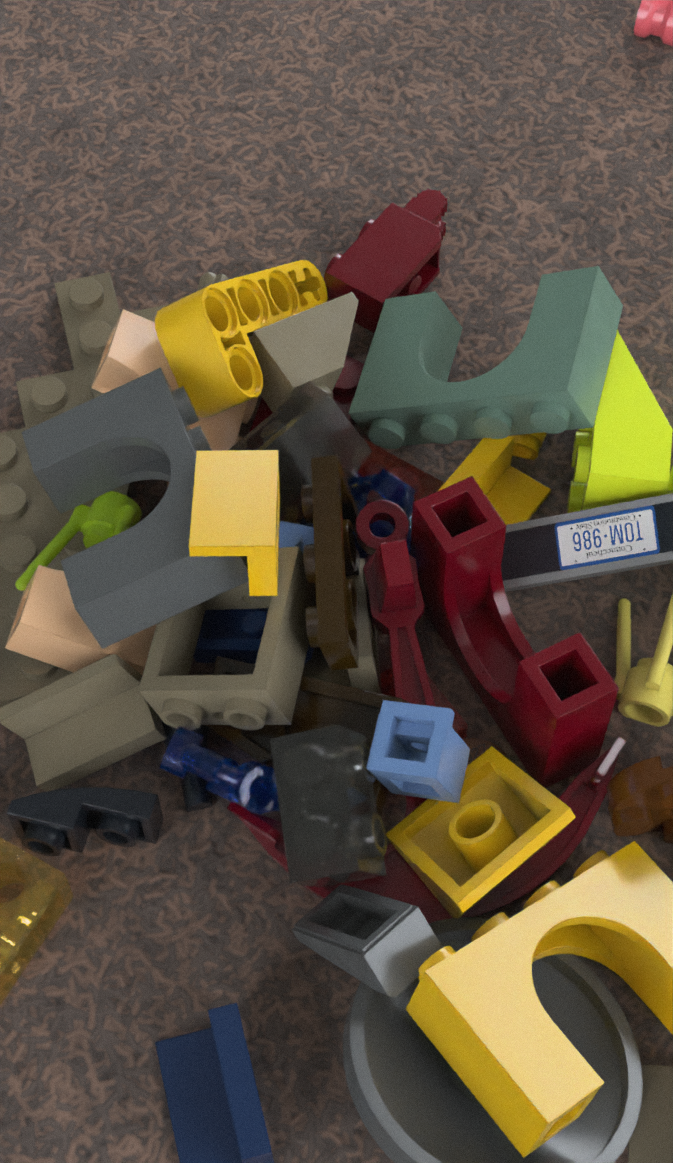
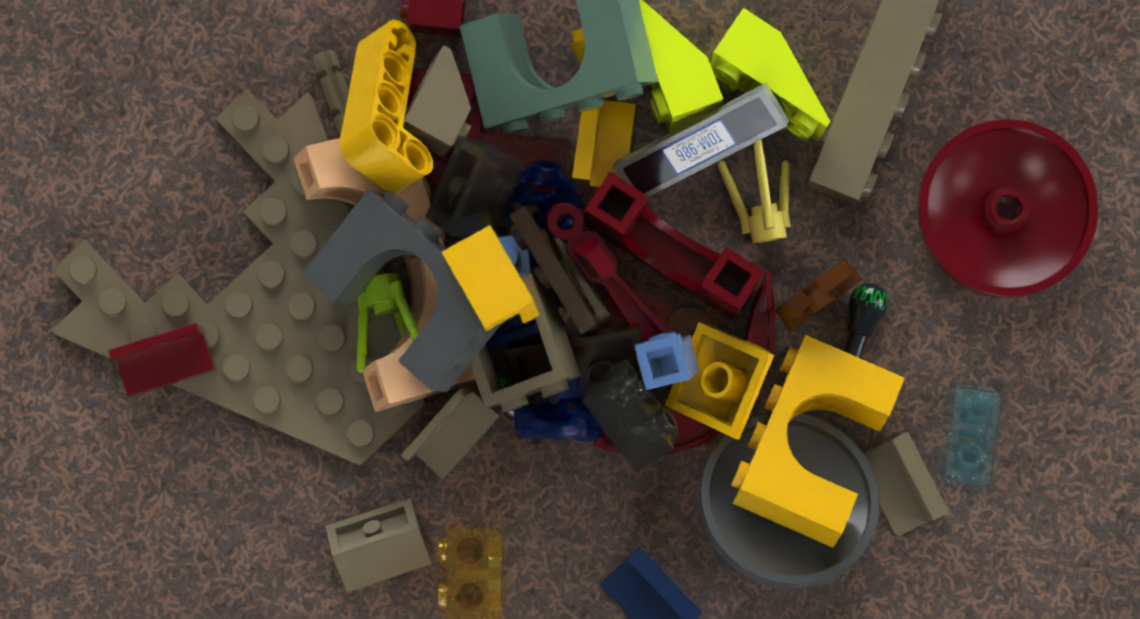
camera: 30 degrees left, 25 degrees up
black slope [7,787,164,857] -> none
dark grey slope [291,884,442,997] -> none

